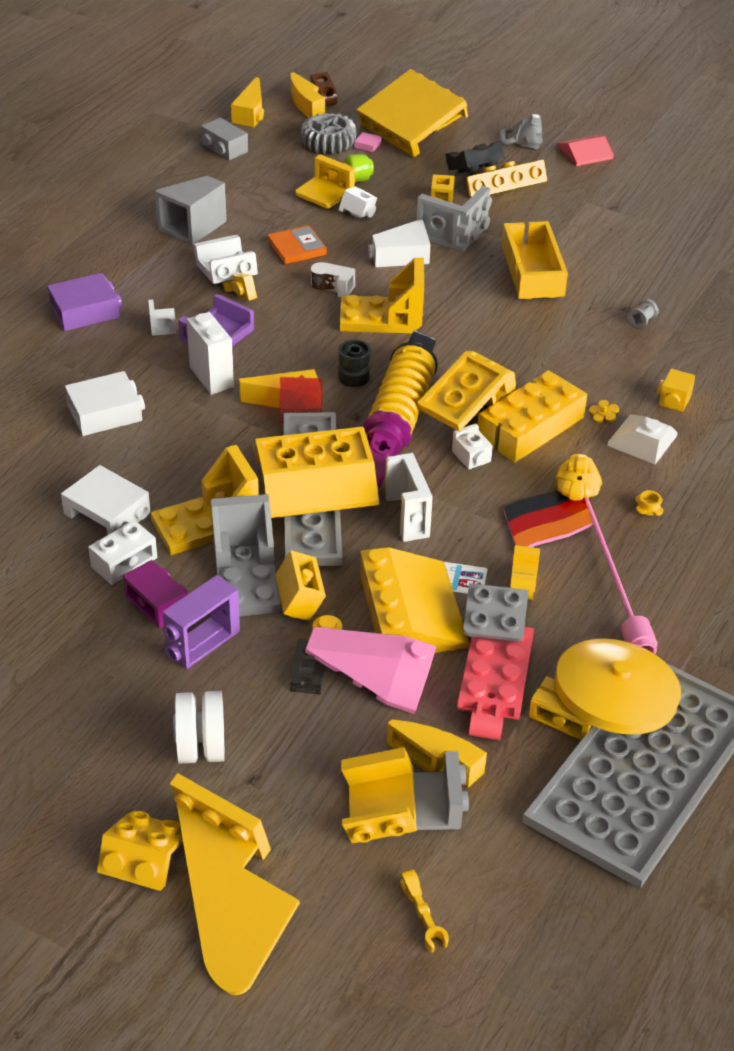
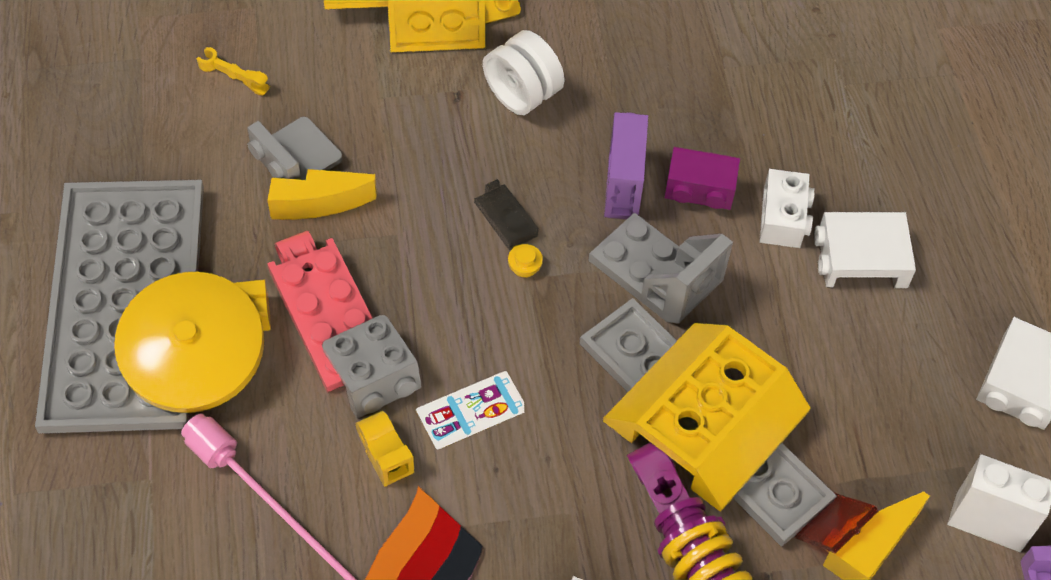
camera: 140 degrees right, 15 degrees up
yellow bracket [151,445,259,555] -> none
yellow brick [275,550,326,621] -> none
bright pink wedge [305,627,436,714] -> none
yellow panel [341,747,417,844] -> none
yellow slope [360,548,470,653] -> none
white panel [385,453,432,542] -> none

